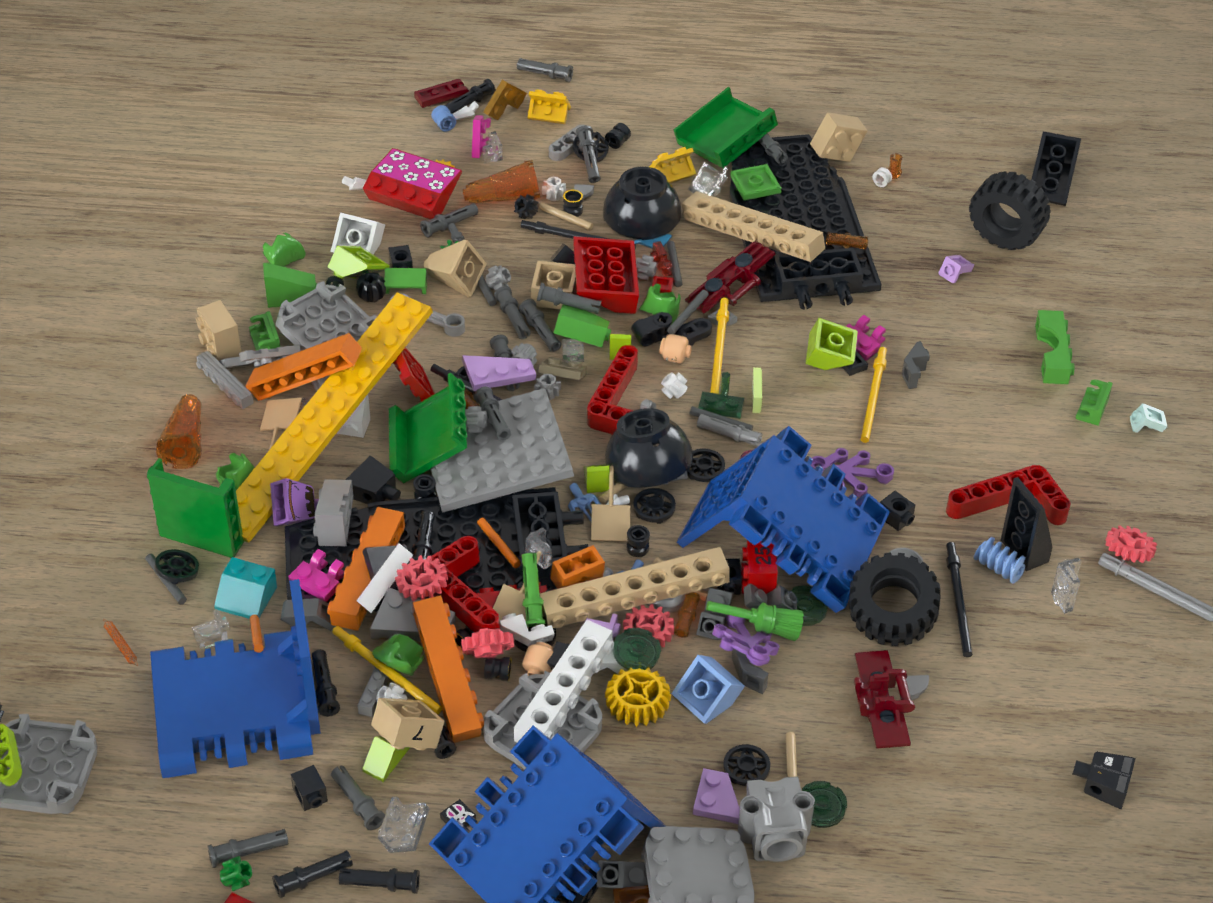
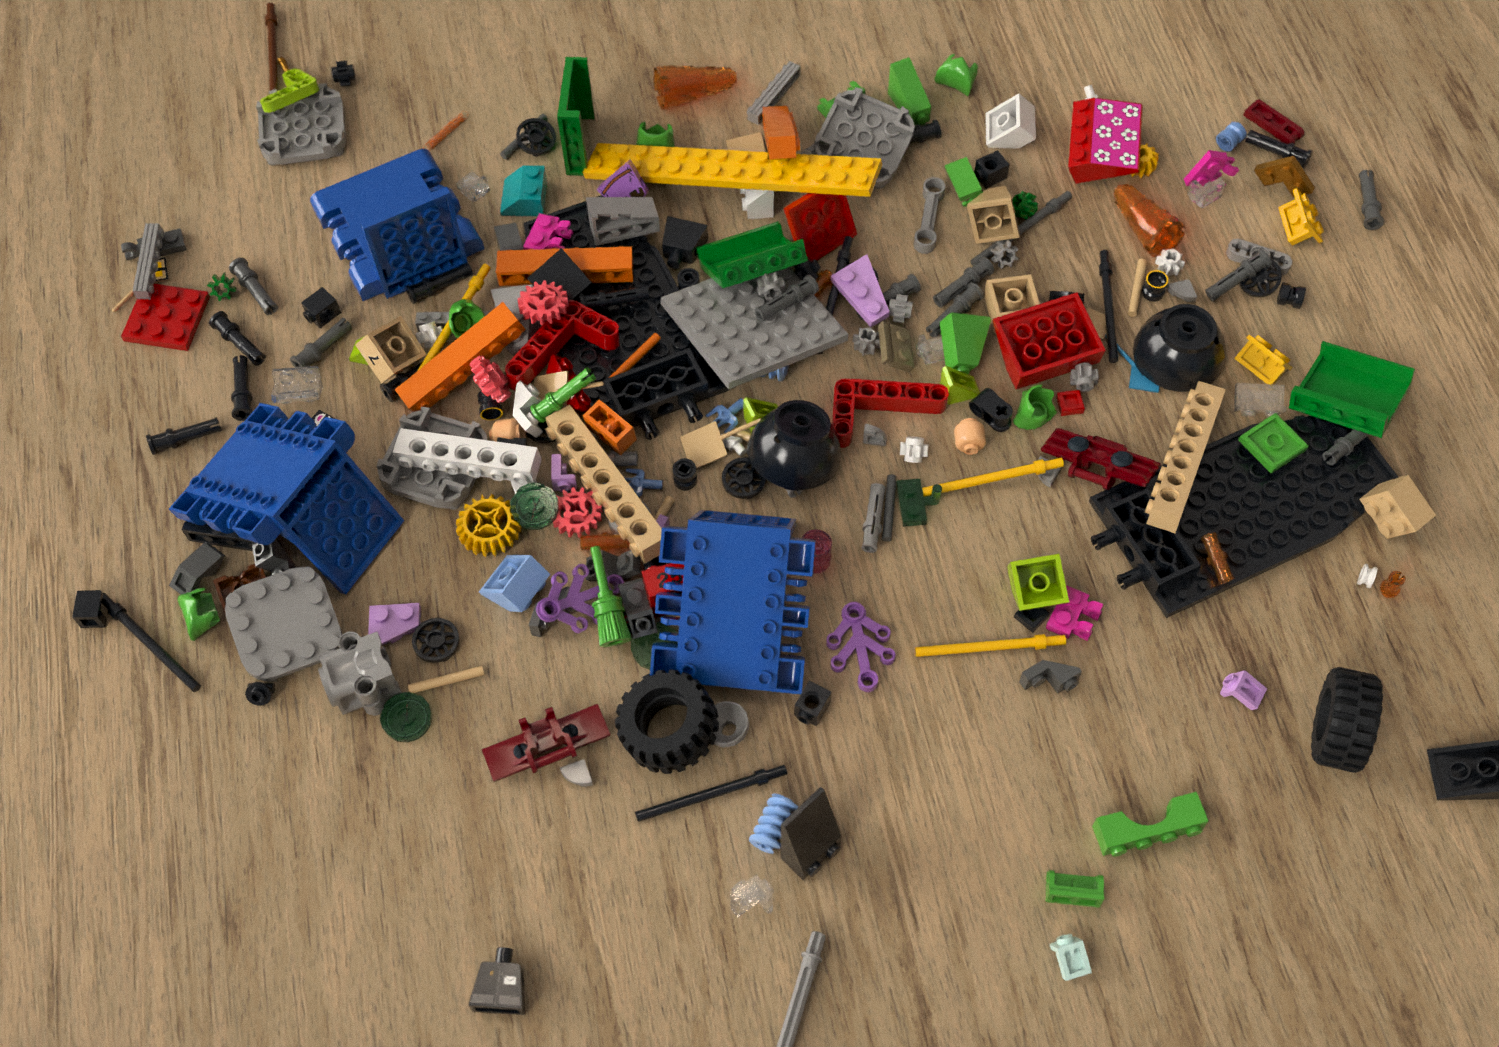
camera: 75 degrees right, 15 degrees up
tan brick [196,300,241,361] -> none
light grey wing [219,345,301,368] -> none
orange bar [250,615,264,653] -> none
slope [328,245,390,279] -> none
black piece [356,272,386,303] -> none
white sticker [357,543,413,613] -> none
dark grey pin [420,203,478,238] -> none
white bar [453,101,479,120] -> none
black gear [514,194,539,220] -> none
clear bracket [525,527,552,570] -> none
dark grey pin [537,283,601,314] -> none
clear red plate [650,241,672,277] -> none
dark grey bar [667,241,683,287] -> none
dark grey bar [667,290,709,334] -> none
black plate [674,318,712,346] -> none
black wheel [687,448,725,482] -> none
yellowish green tile [752,367,762,413] -> none
red beam [946,465,1071,526] -> none
coral gear [1105,526,1157,563] -> none

